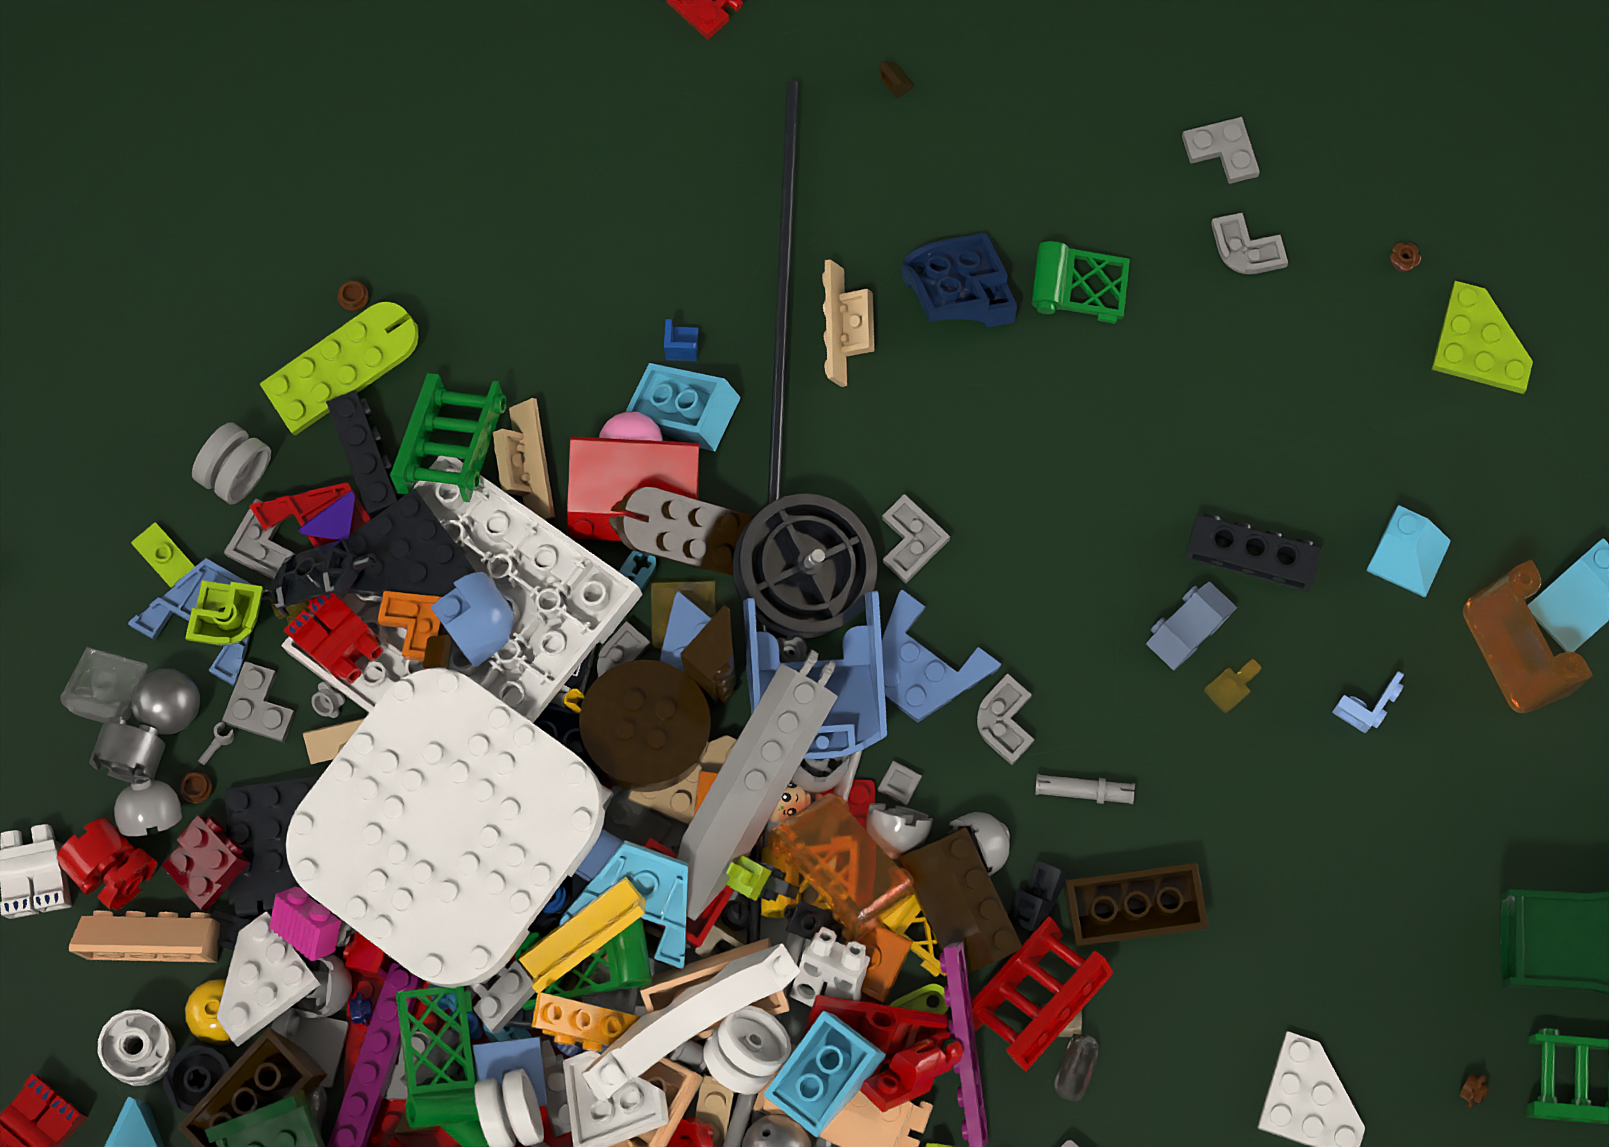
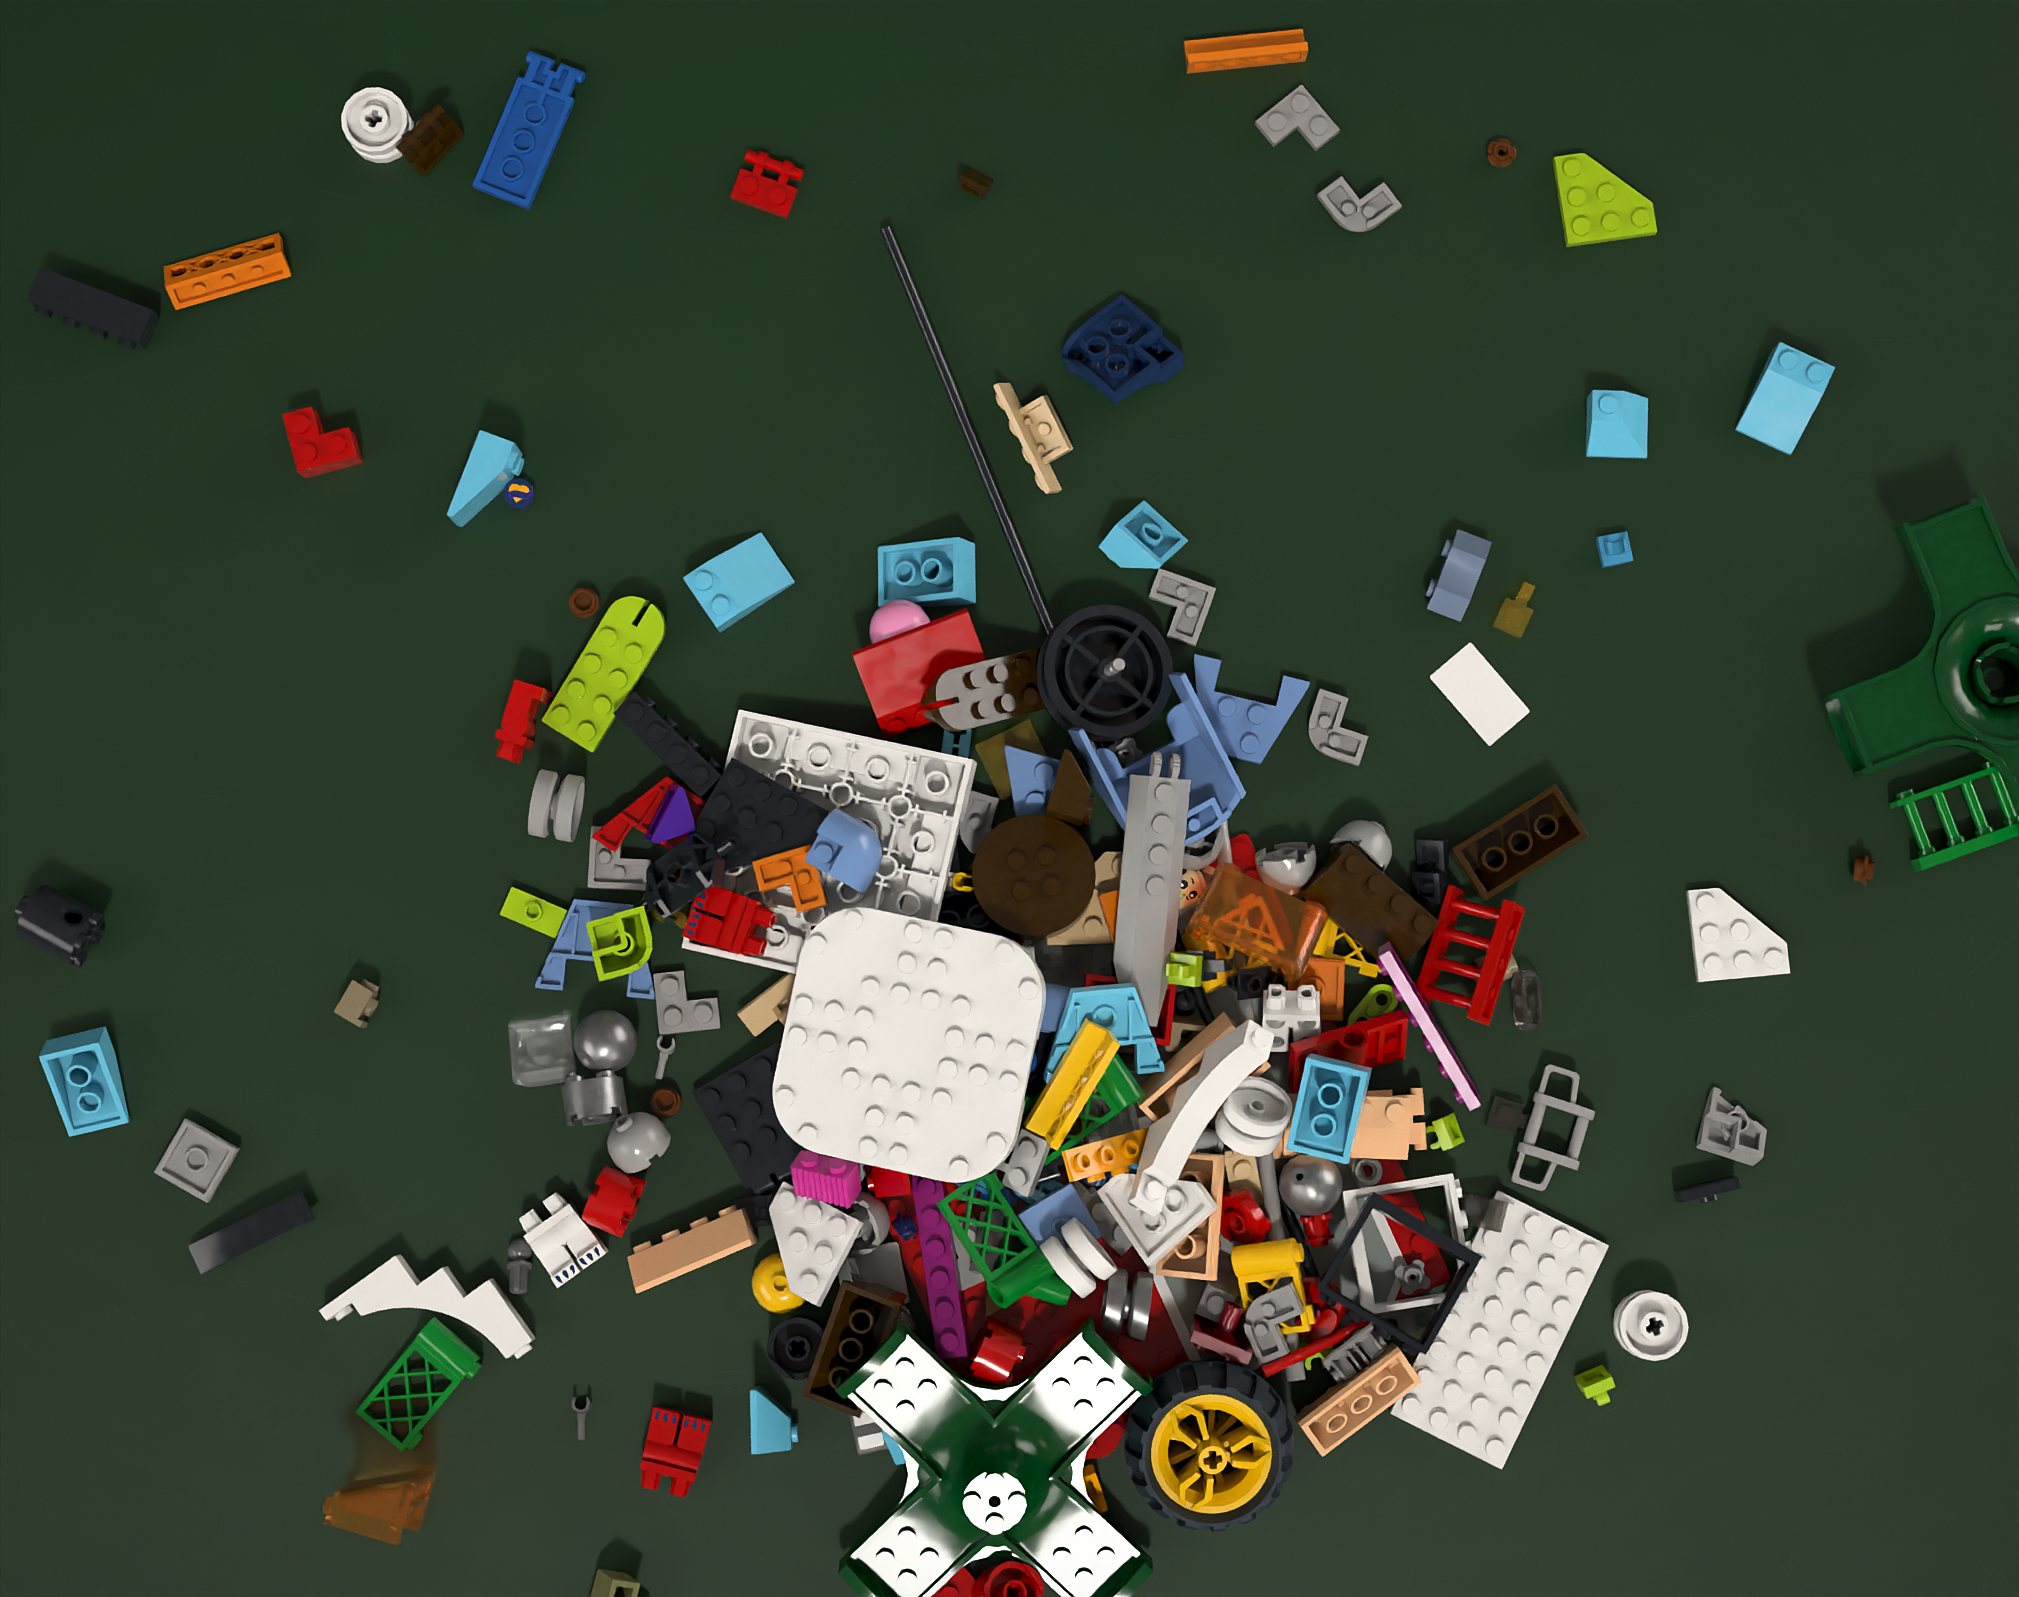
camera: 25 degrees left, 10 degrees up
red plate [98,848,158,910] -> none
white wheel [98,1010,176,1086] -> none
dark red plate [161,815,250,911] -> none
light grey plate [312,682,345,718] -> none
green fence [390,373,507,502] -> none
dark brown slope [423,635,453,670] -> none
tan bracket [493,398,555,521] -> none
blue panel [664,319,699,361] -> none
red plate [860,1031,963,1113] -> none
light grey tile [878,761,922,806] -> none
green piece [1032,241,1130,324] -> none
light grey pin [1035,774,1135,805] -> none
black brick [1184,514,1322,592] -> none
light blue bracket [1332,671,1404,733] -> none
clear orange windscreen [1463,559,1593,714] -> none
none -> red brick [282,406,363,479]
none -> medium azure slope [447,430,524,527]
none -> red hips [494,679,552,764]
none -> dark blue tile [504,479,535,510]
none -> medium azure slope [683,532,795,633]
none -> medium azure slope [1099,500,1188,569]
none -> orange fence [1184,29,1308,74]
none -> white sticker [1430,643,1530,746]
none -> dark azure tile [1595,531,1633,568]

